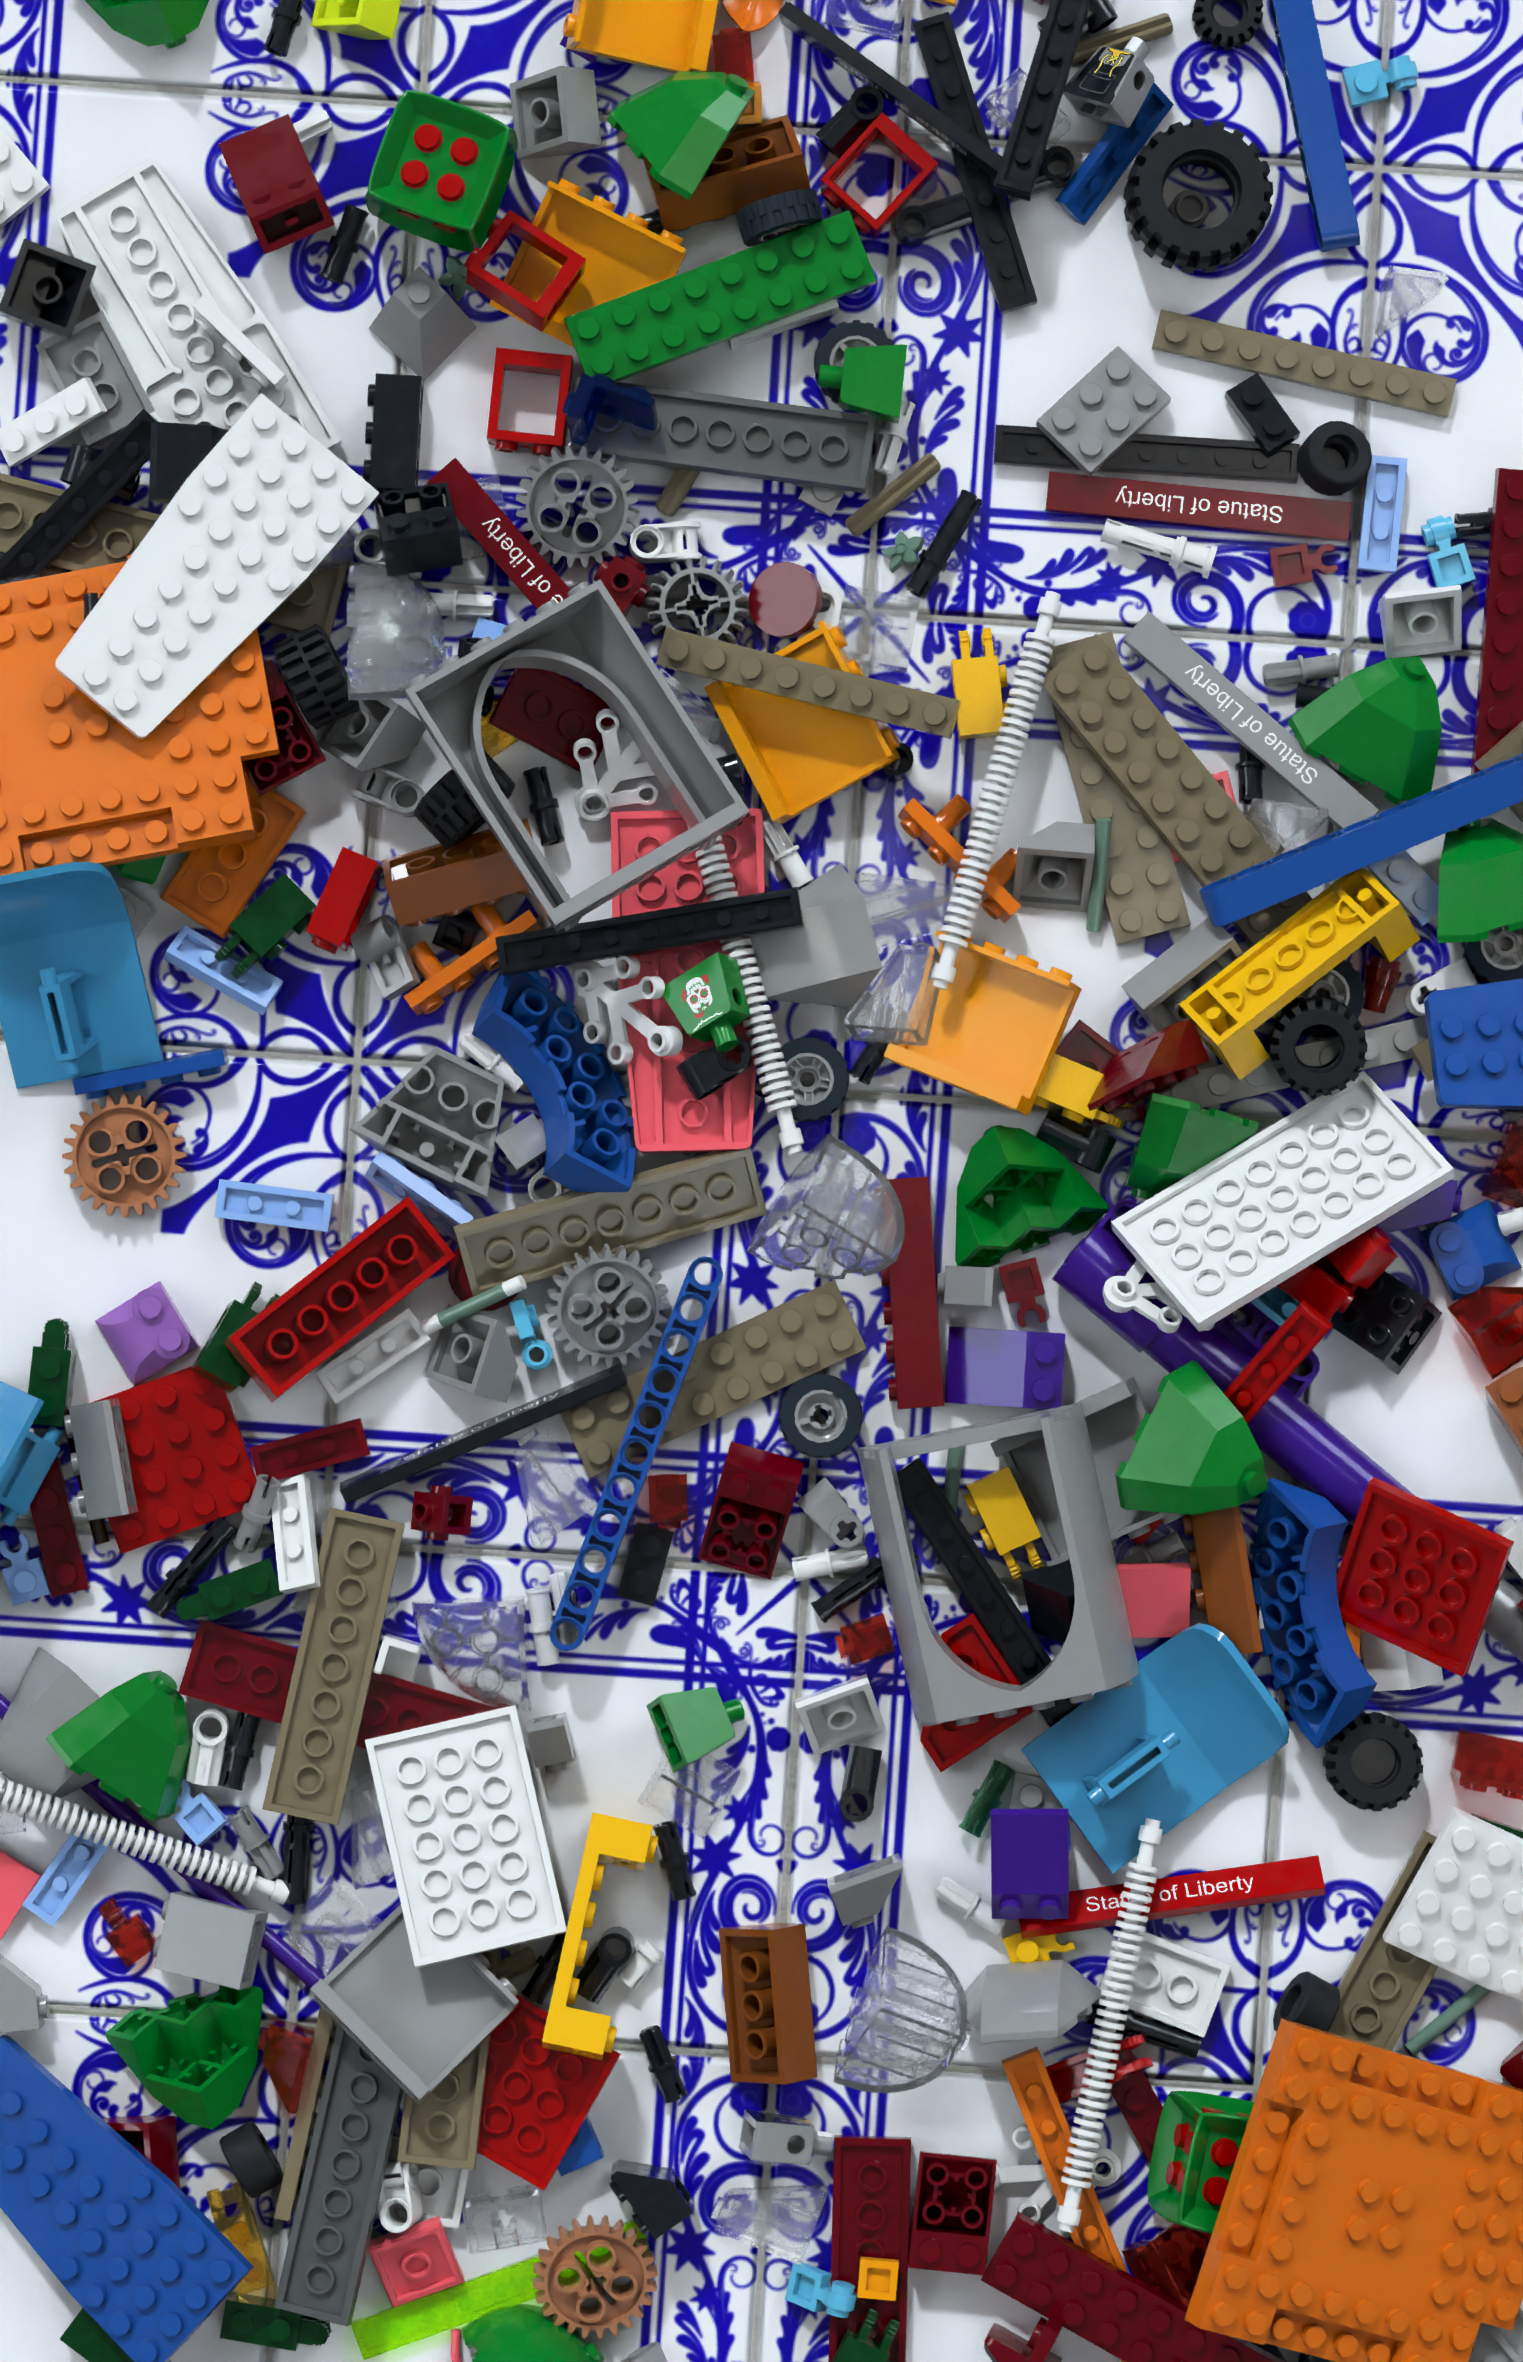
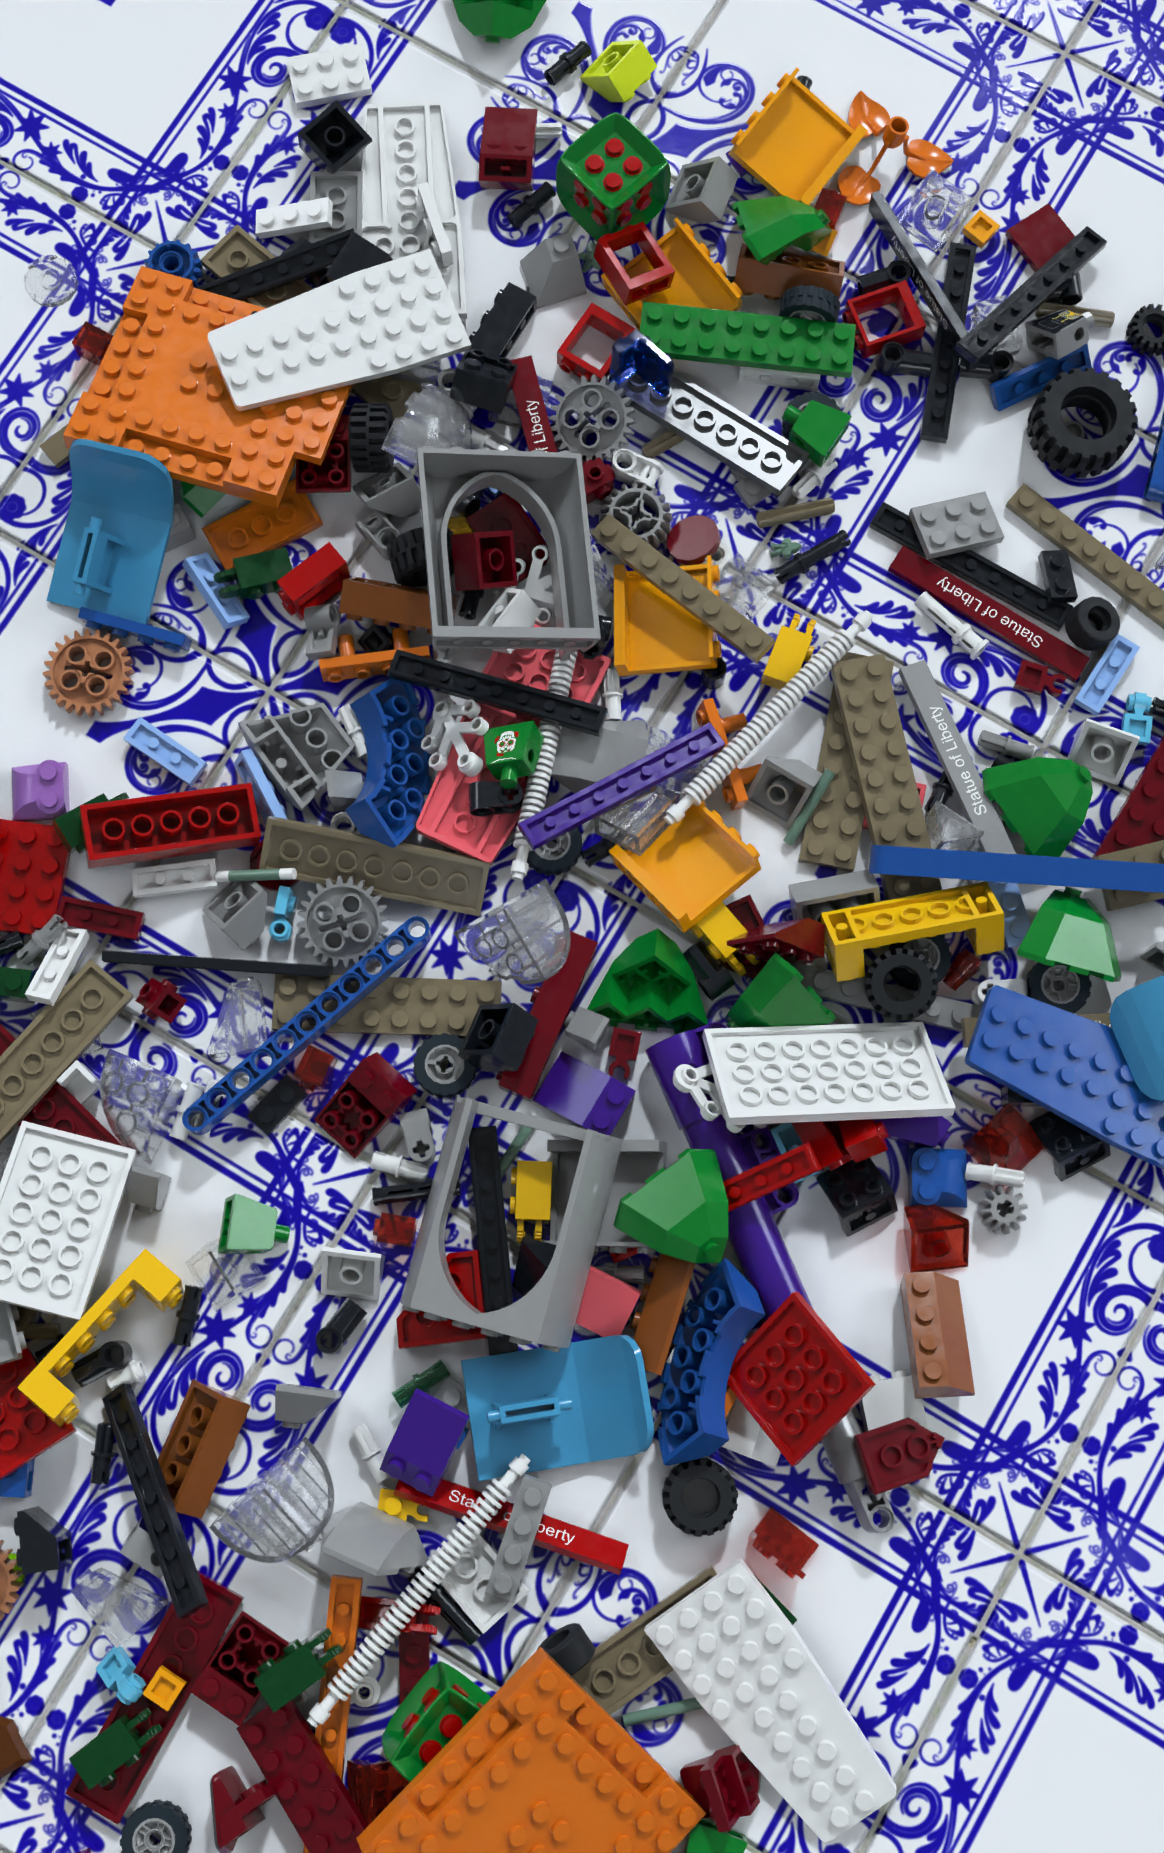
camera: 25 degrees right, 10 degrees down
none -> black plate [102,1383,209,1619]
none -> dark green hinge [253,1628,343,1712]
none -> dark red brick [451,530,518,591]
none -> black brick [458,1003,539,1072]
none -> white brick [478,588,541,654]
none -> light grey plate [485,1474,553,1602]
none -> dark purple plate [518,723,725,850]

